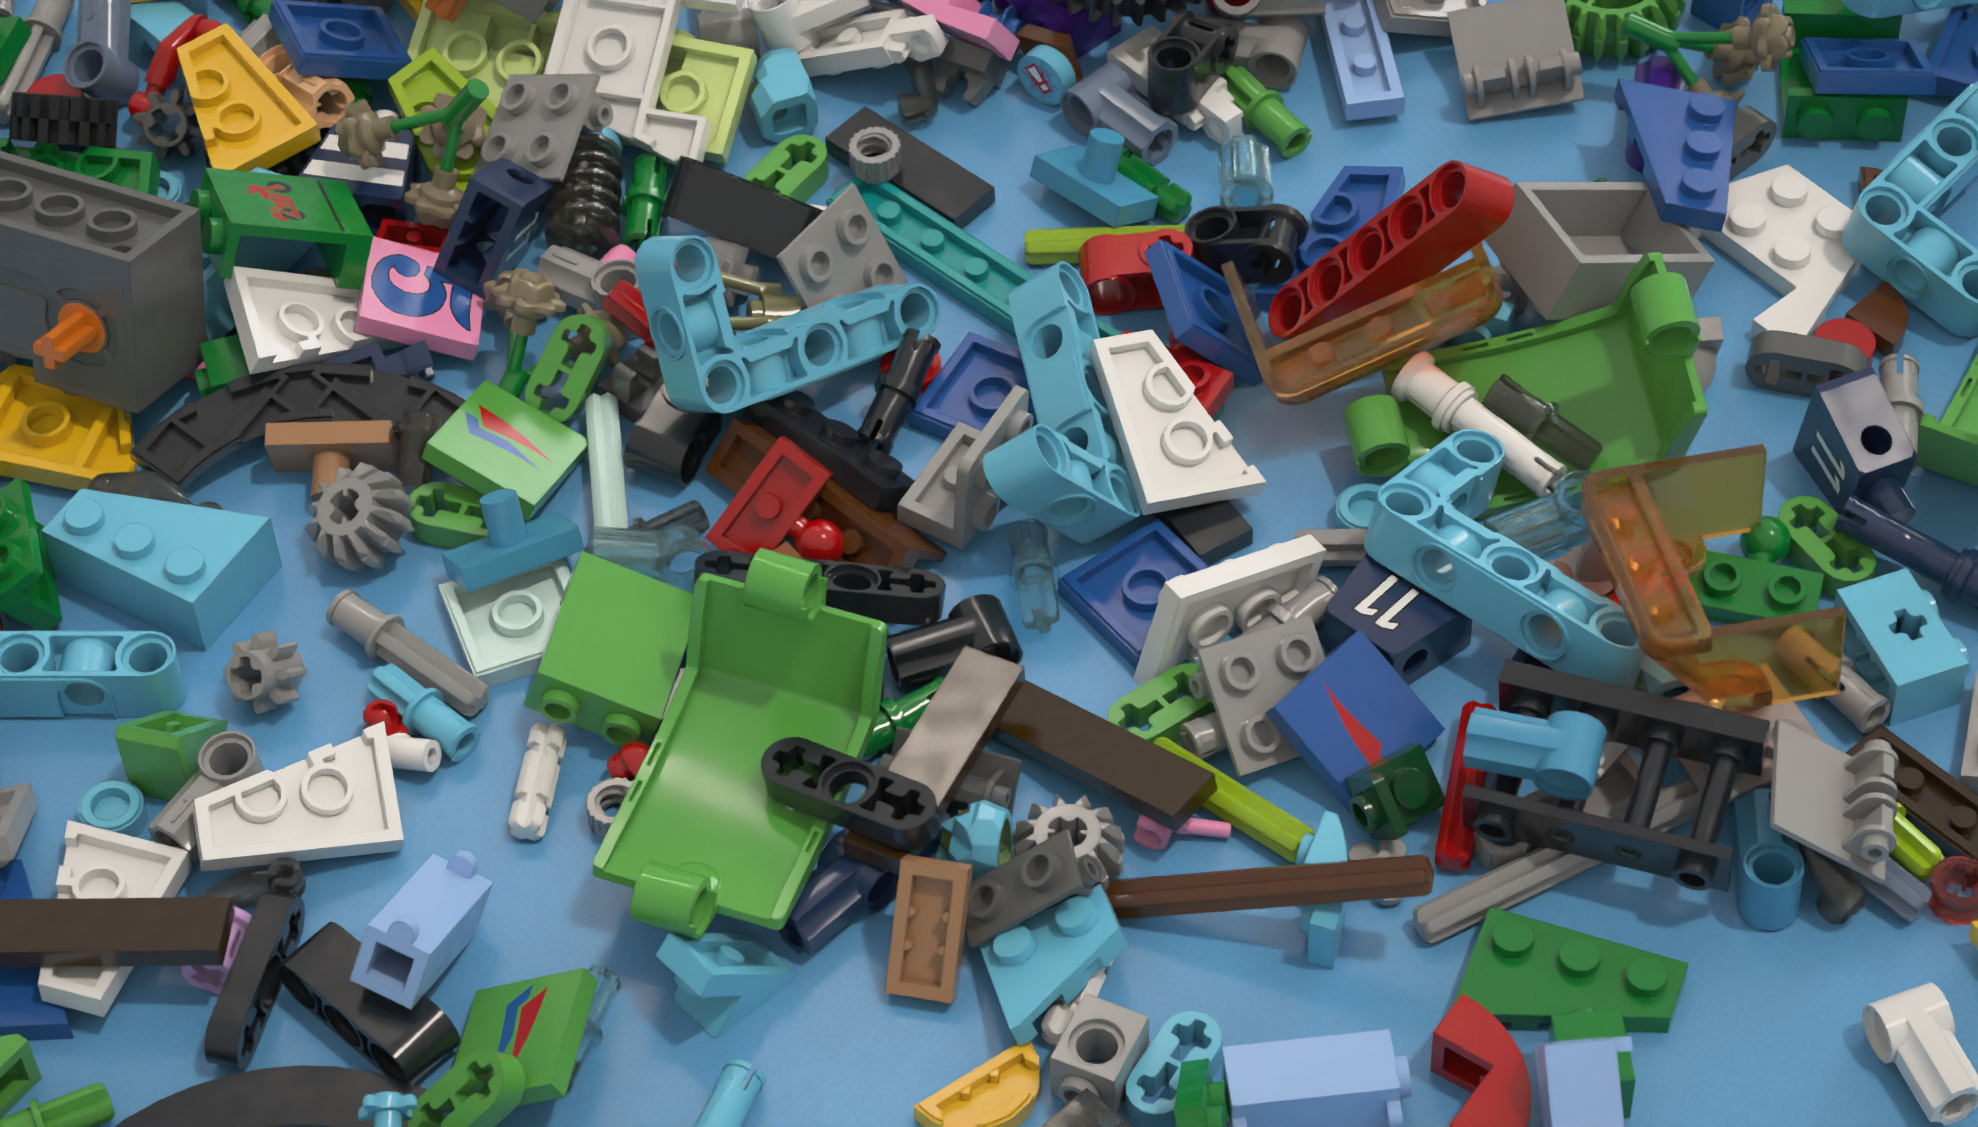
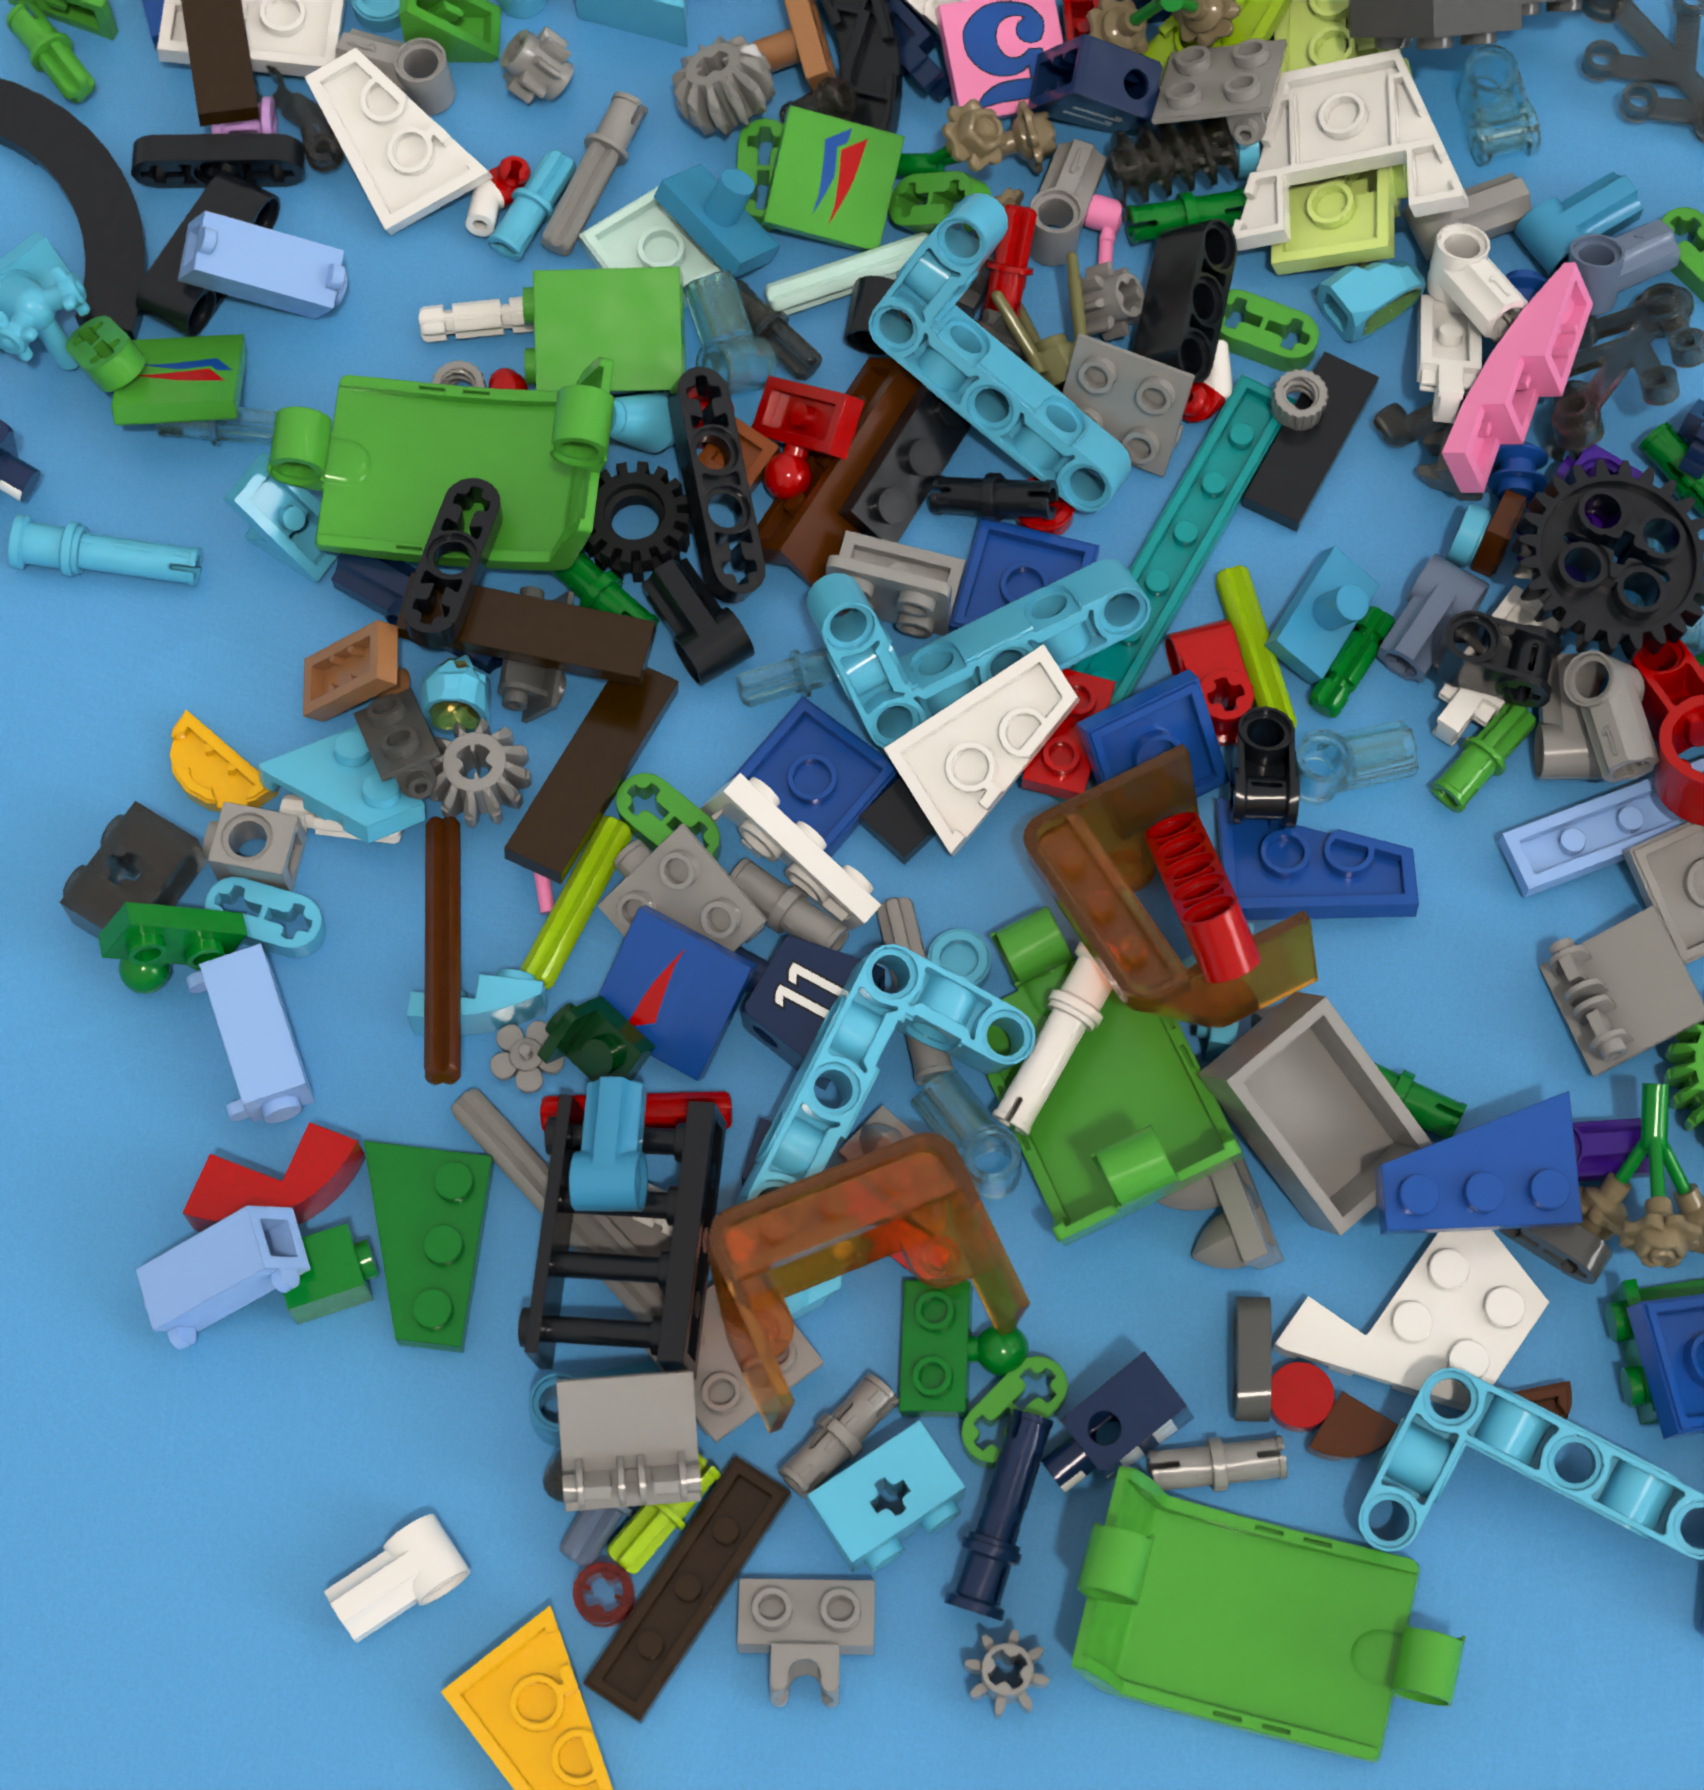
camera: 75 degrees right, 20 degrees up
clear smoke axle [1482,373,1603,472] -> none

